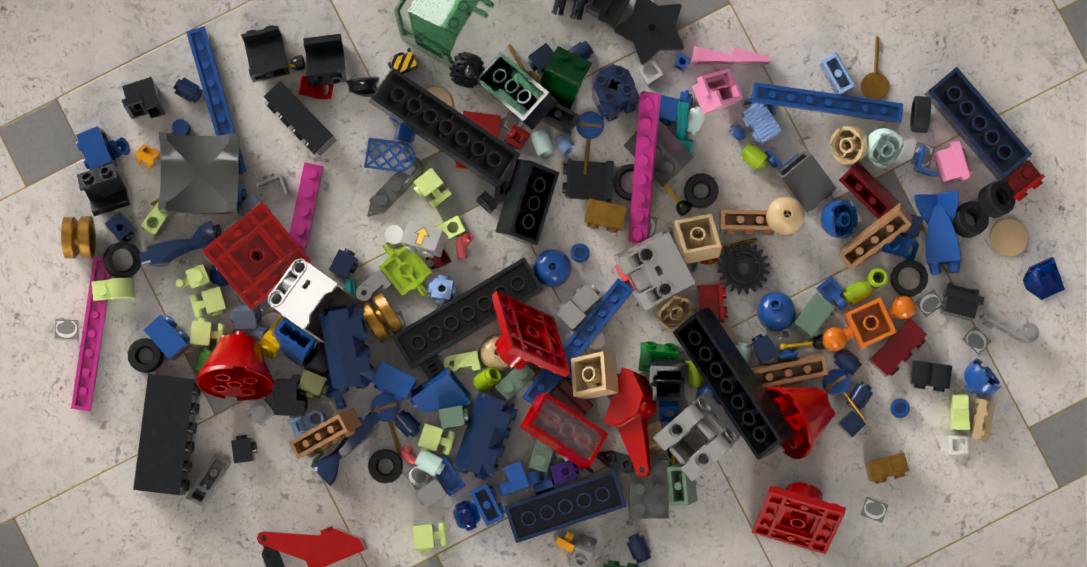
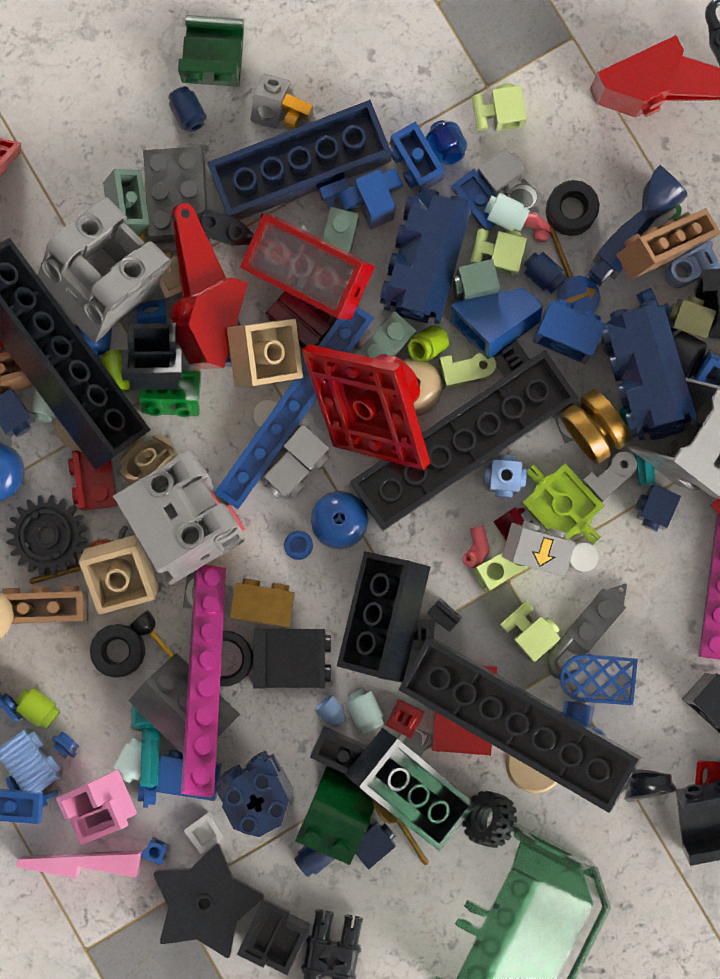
camera: 170 degrees right, 0 degrees up
brick [388,48,418,74] -> none
dark purple brick [550,461,580,485] -> none
blue piece [576,111,604,175] -> none

